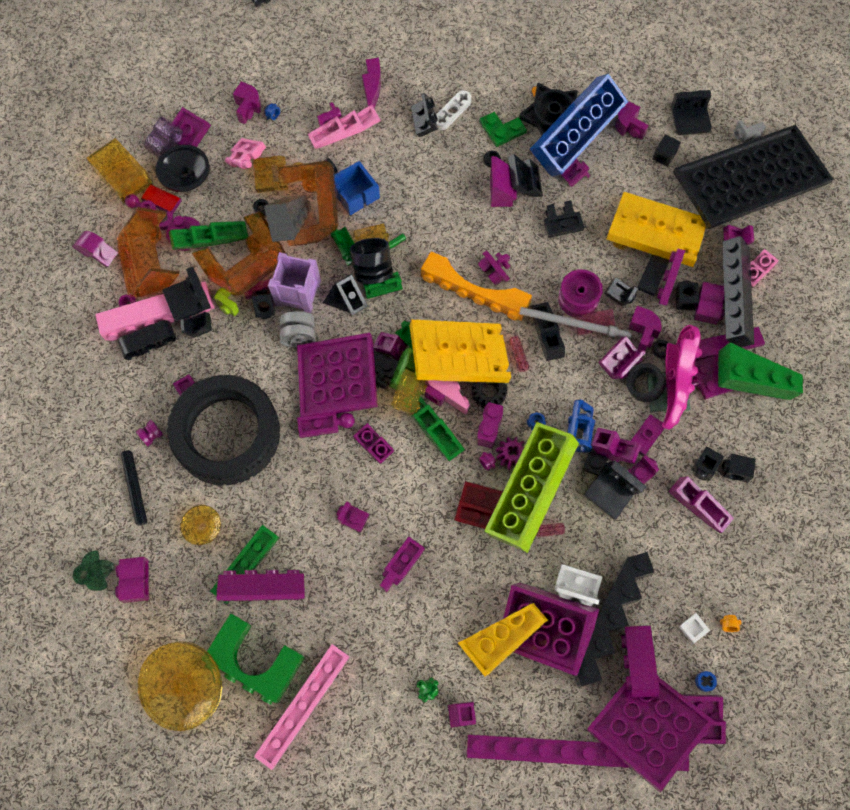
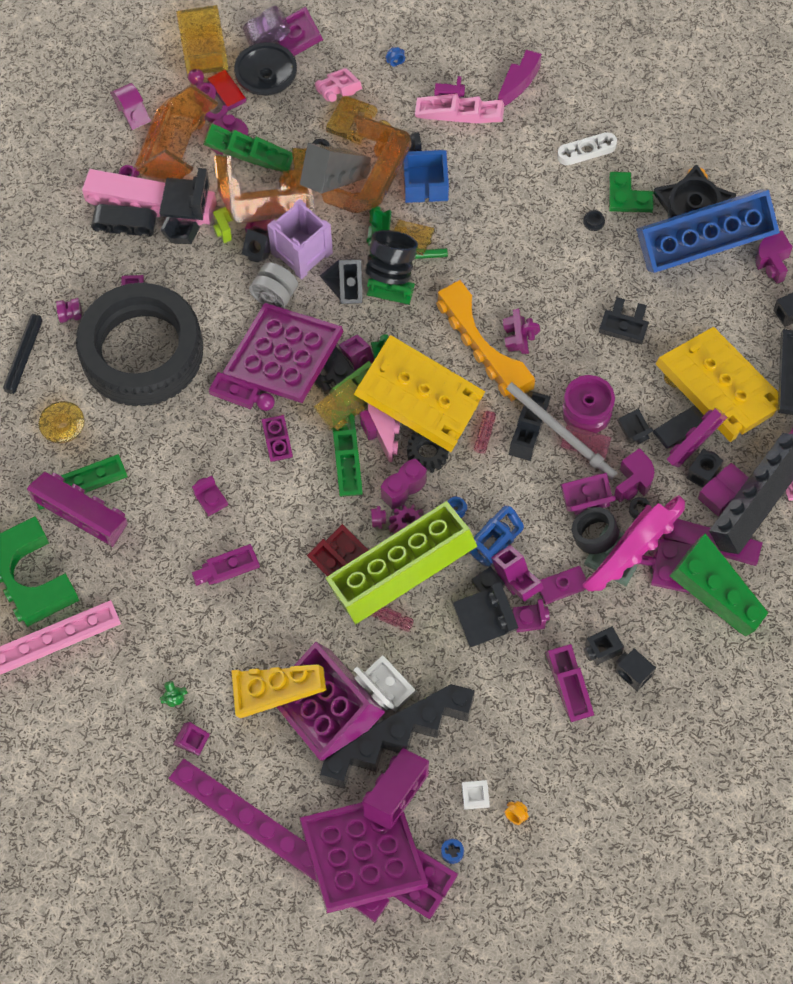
camera: 30 degrees right, 5 degrees down
magenta brick [233,81,262,124] -> none
black bracket [411,93,438,137] -> none
magenta slope [490,156,517,207] -> none
black slope [508,154,543,197] -> none
magenta bracket [562,158,590,187] -> none

